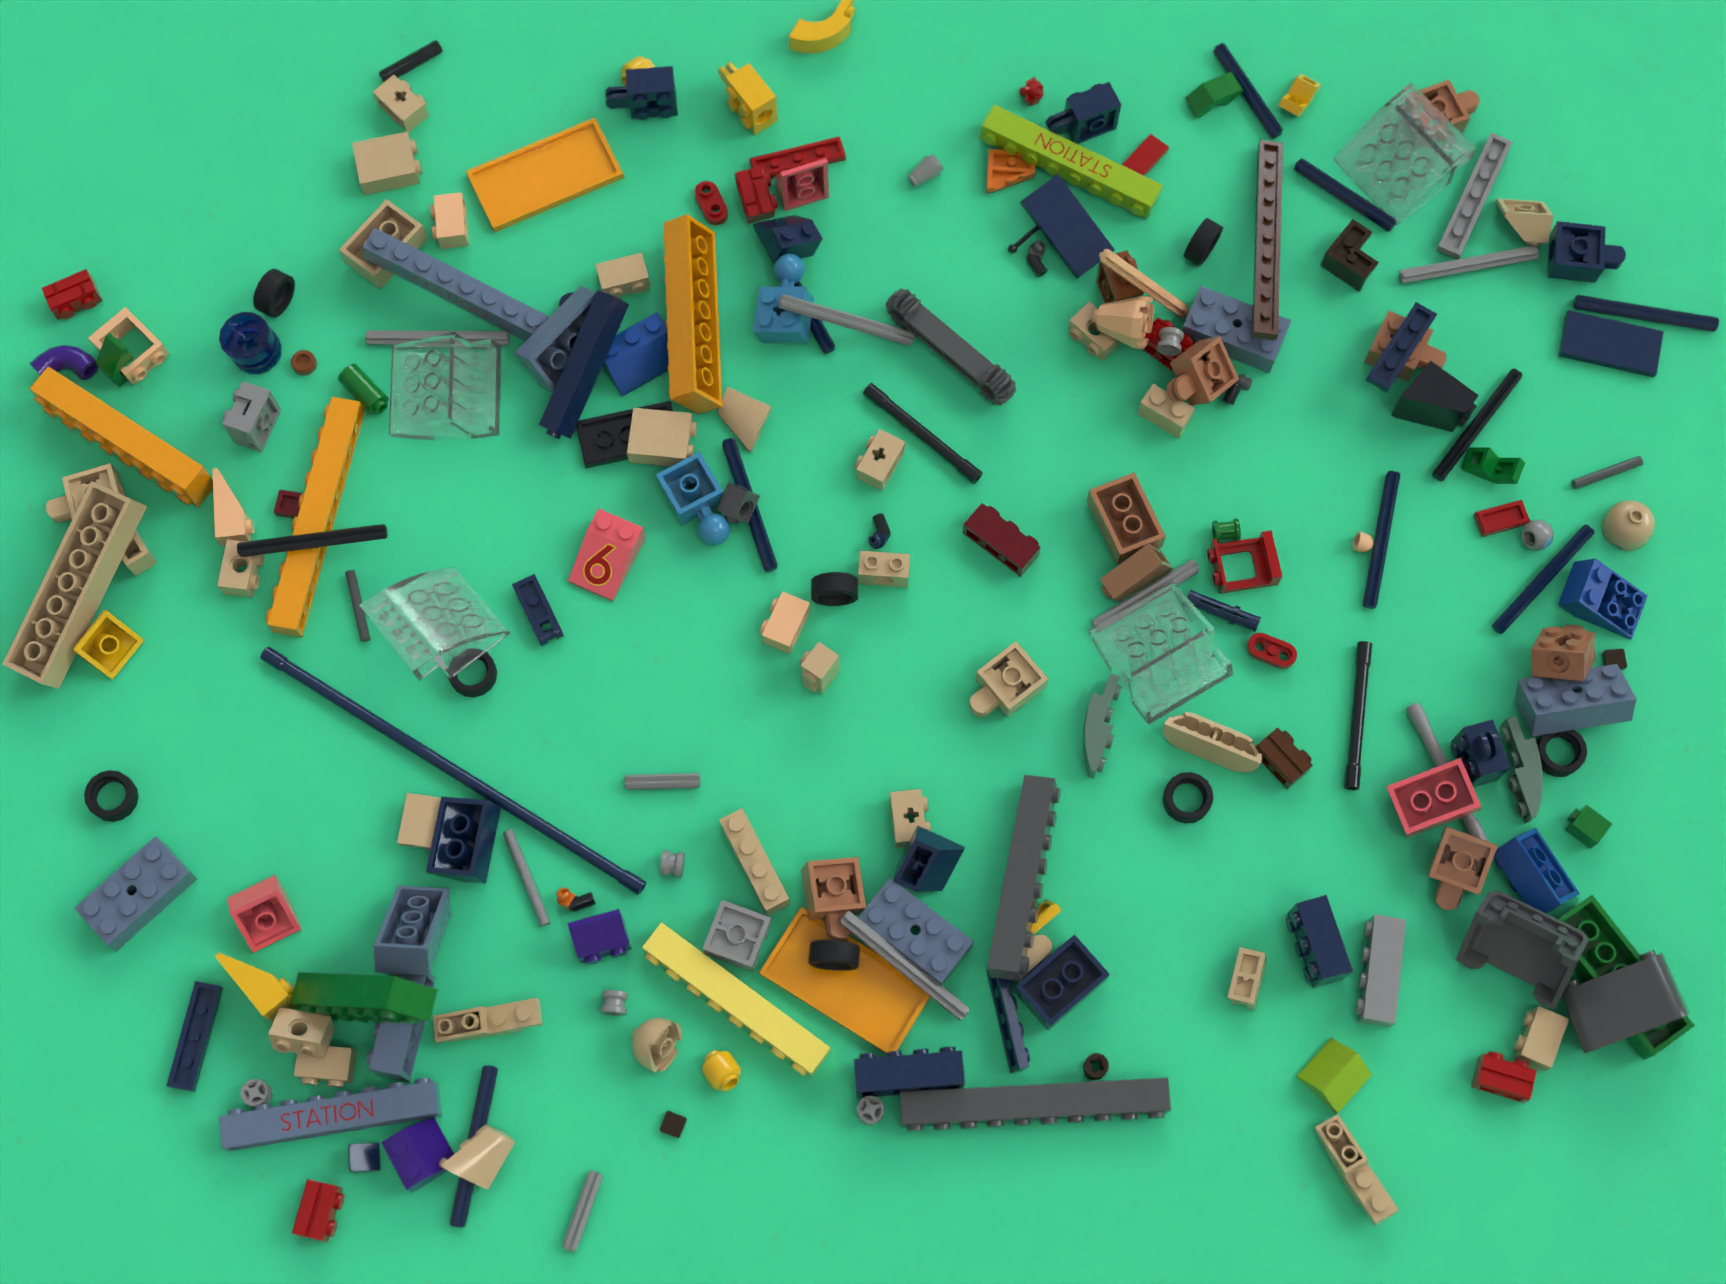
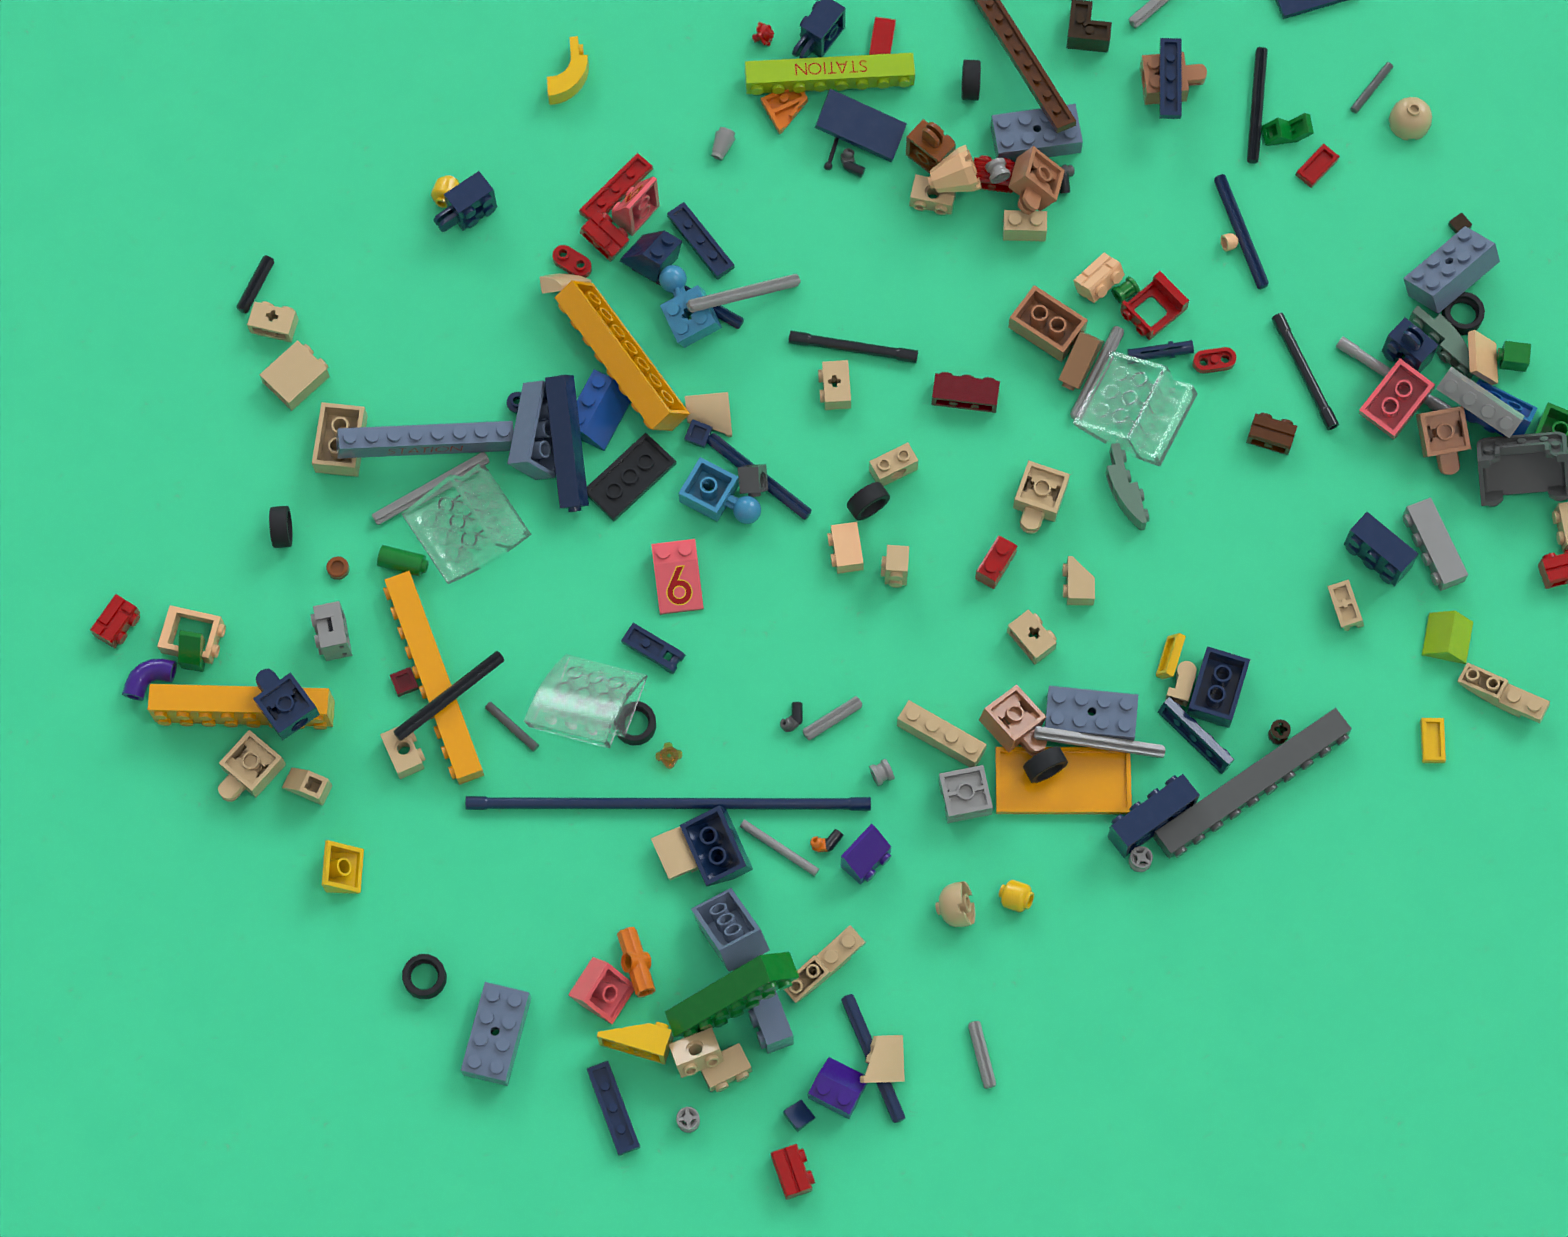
camera: 30 degrees left, 0 degrees up
tan brick [2,481,147,689] -> none
light nougat slope [212,468,254,546] -> none
clear blue wheel [219,312,282,374] -> none
sand blue brick [219,1078,442,1151] -> none
light nougat brick [430,192,469,249] -> none
light orange tile [466,118,624,233] -> none
tan brick [595,253,651,298] -> none
light grey wheel [600,990,628,1016] -> none
tan brick [627,408,697,466] -> none
light yellow brick [642,922,831,1077] -> none
dark brown piece [660,1111,687,1138] -> none
yellow brick [718,62,778,135] -> none
arm [868,513,891,549] -> none
dark grey arm [885,289,1017,406] -> none
dark blue slope [893,826,965,892] -> none
dark grey brick [987,775,1061,982] -> none
light nougat axle [1099,249,1190,319] -> none
tan brick [1163,712,1262,773] -> none
black tyre [1163,772,1214,824] -> none
black slope [1391,360,1479,432] -> none
dark blue axle [1492,524,1594,634] -> none
light grey piece [1522,520,1554,551] -> none
nougat brick [1531,625,1595,681] -> none
blue slope [1558,558,1648,639] -> none
none -> dark blue brick [253,669,320,740]
none -> tan slope [539,274,592,294]
none -> orange piece [617,927,656,997]
none -> clear orange plate [656,742,683,769]
none -> dark blue plate [667,202,735,280]
none -> dark blue plate [684,419,713,448]
none -> arm [780,702,803,732]
none -> red brick [975,535,1017,589]
none -> tan slope [1063,556,1095,605]
none -> light nougat brick [1073,253,1125,303]
none -> yellow tile [1420,718,1446,763]
none -> light grey brick [1436,367,1524,438]
none -> light nougat tile [1468,330,1498,385]

